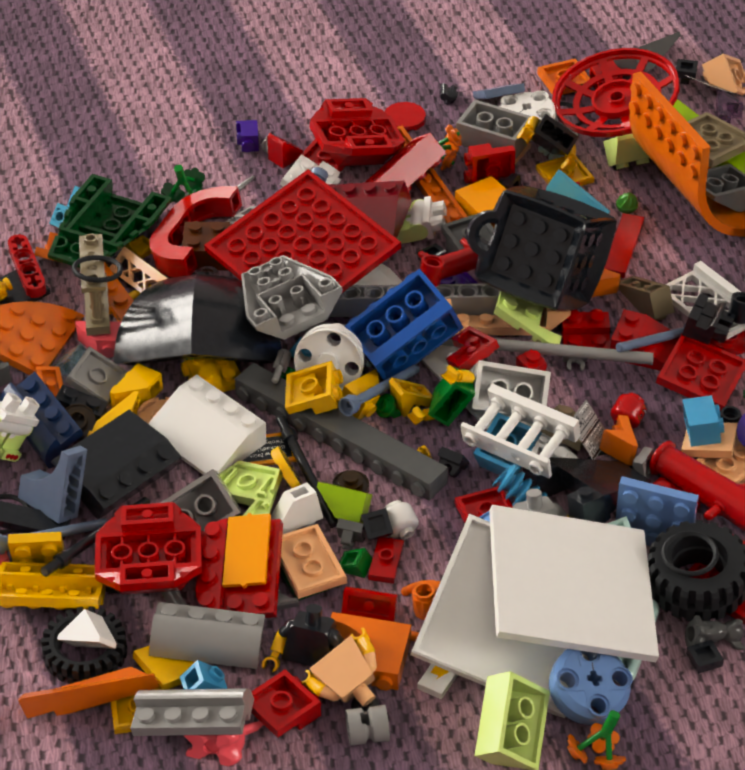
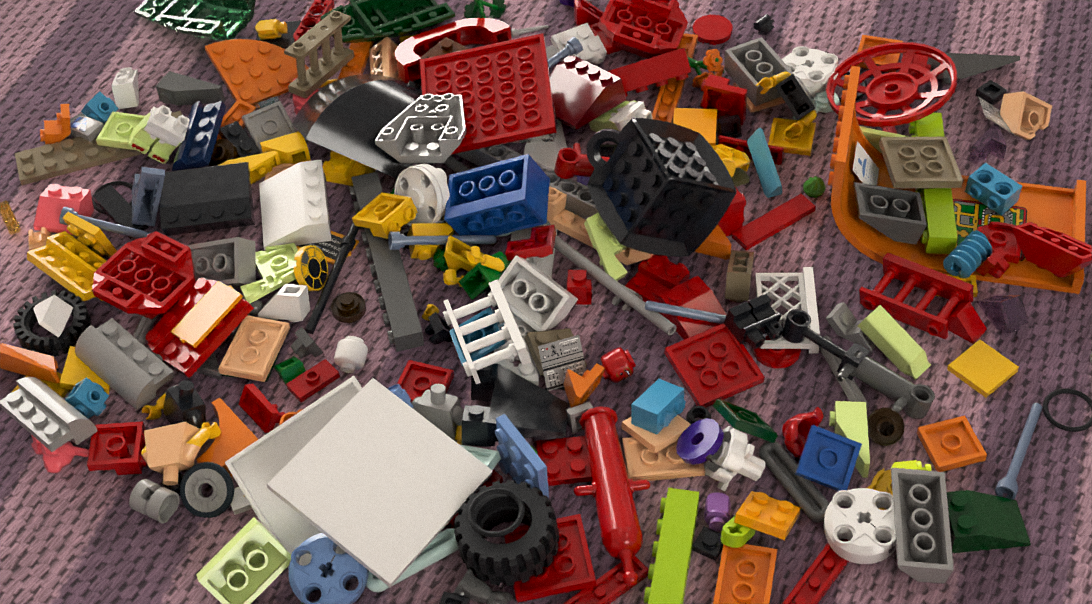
camera: 40 degrees right, 5 degrees up
black bar [40,497,150,577] -> none
black tyre [72,255,123,283] -> none
light grey axle [271,349,292,384] -> none
lime slope [317,482,372,524] -> none
black tile [361,508,393,541] -> none
sand blue tile [473,83,525,99] -> none
dark azure piece [492,464,548,505] -> none
none -> wheel [180,462,234,518]

